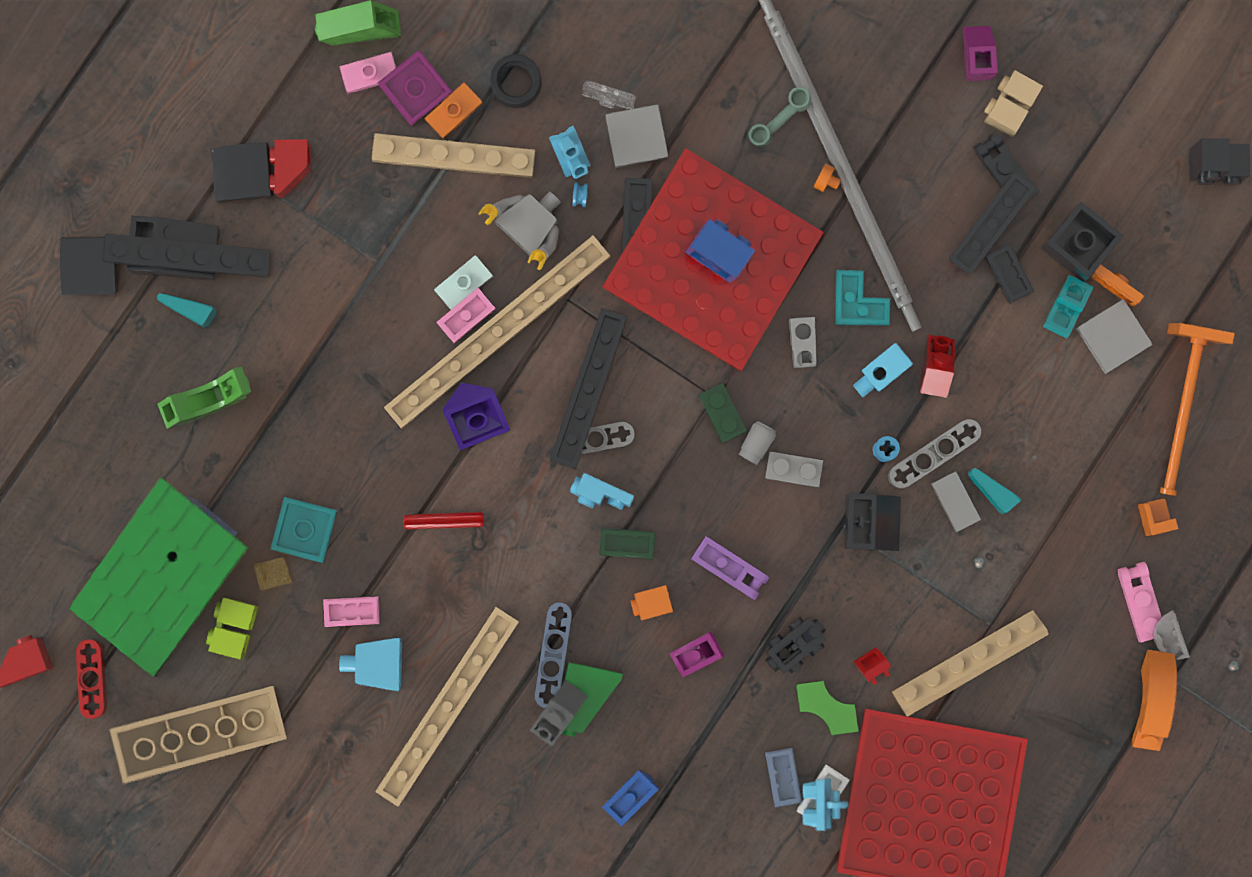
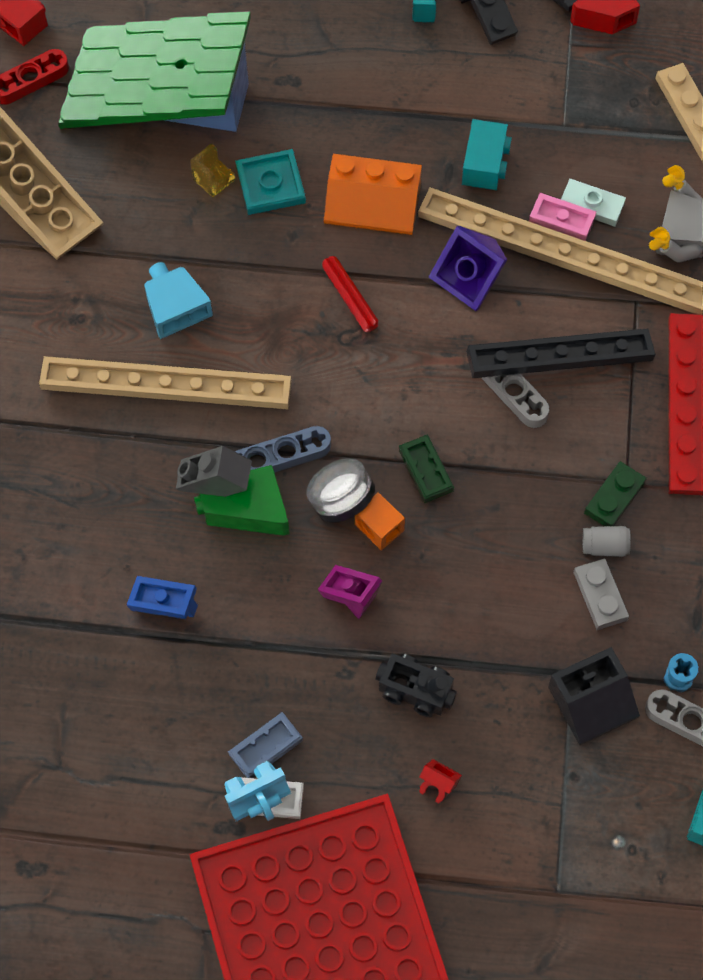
camera: 65 degrees right, 20 degrees down
bright green arch [157,367,251,429] -> none
lime piece [206,598,259,659] -> none
bright pink plate [323,597,380,627] -> none
medium azure plate [570,473,634,510] -> none
medium lavender plate [691,536,770,600] -> none
bright green tile [796,681,859,735] -> none
tan plate [892,610,1049,717] -> none
light grey tile [931,471,981,532] -> none
none -> clear piece [306,458,375,522]
none -> orange slope [324,154,422,235]
none -> teal brick [462,119,512,190]

